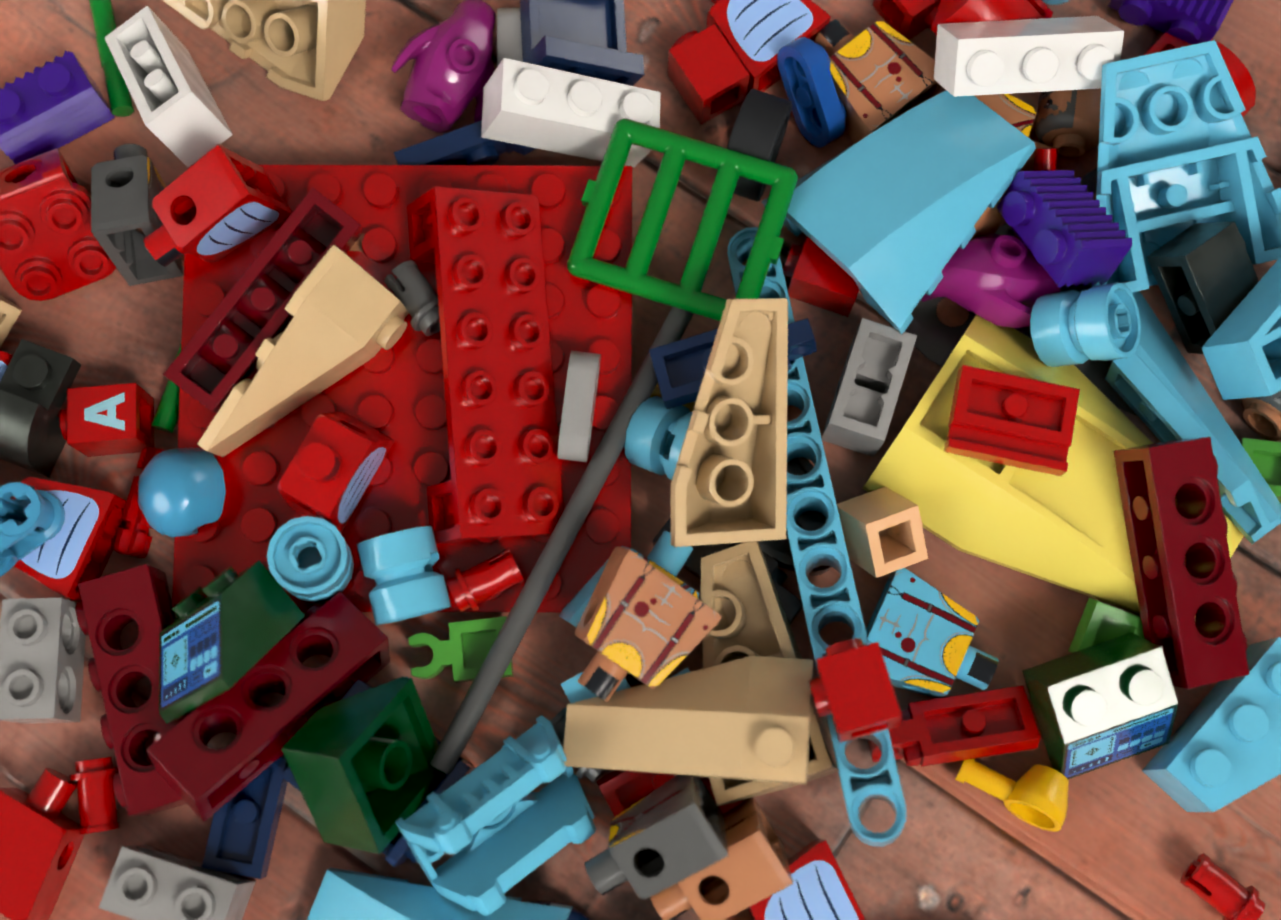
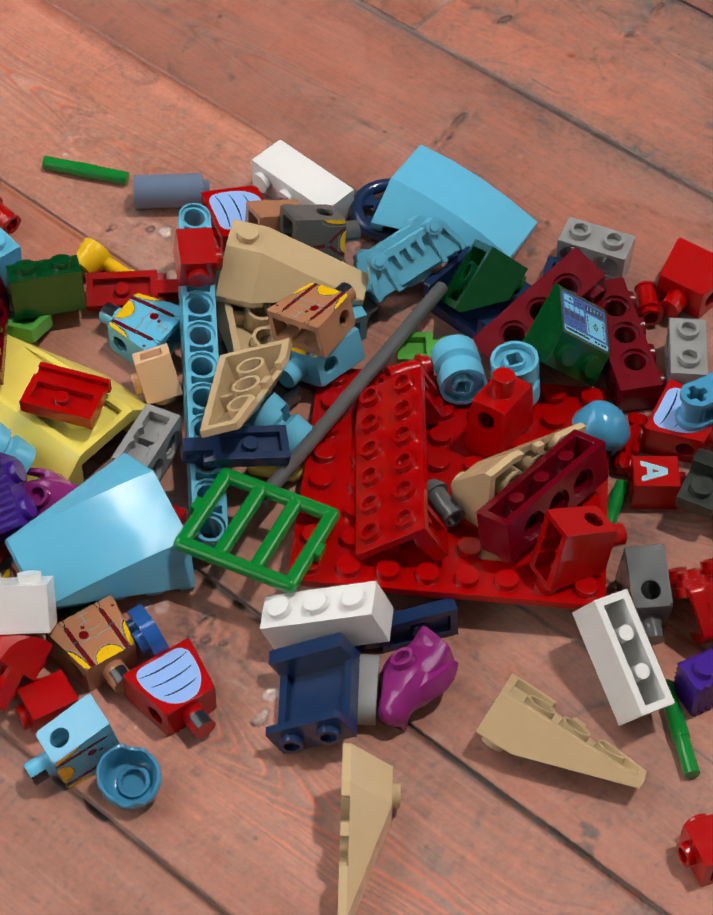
camera: 175 degrees left, 25 degrees down
light grey beam [558,351,601,462] -> none
red brick [668,24,750,125] -> none
black tyre [727,89,792,202] -> none

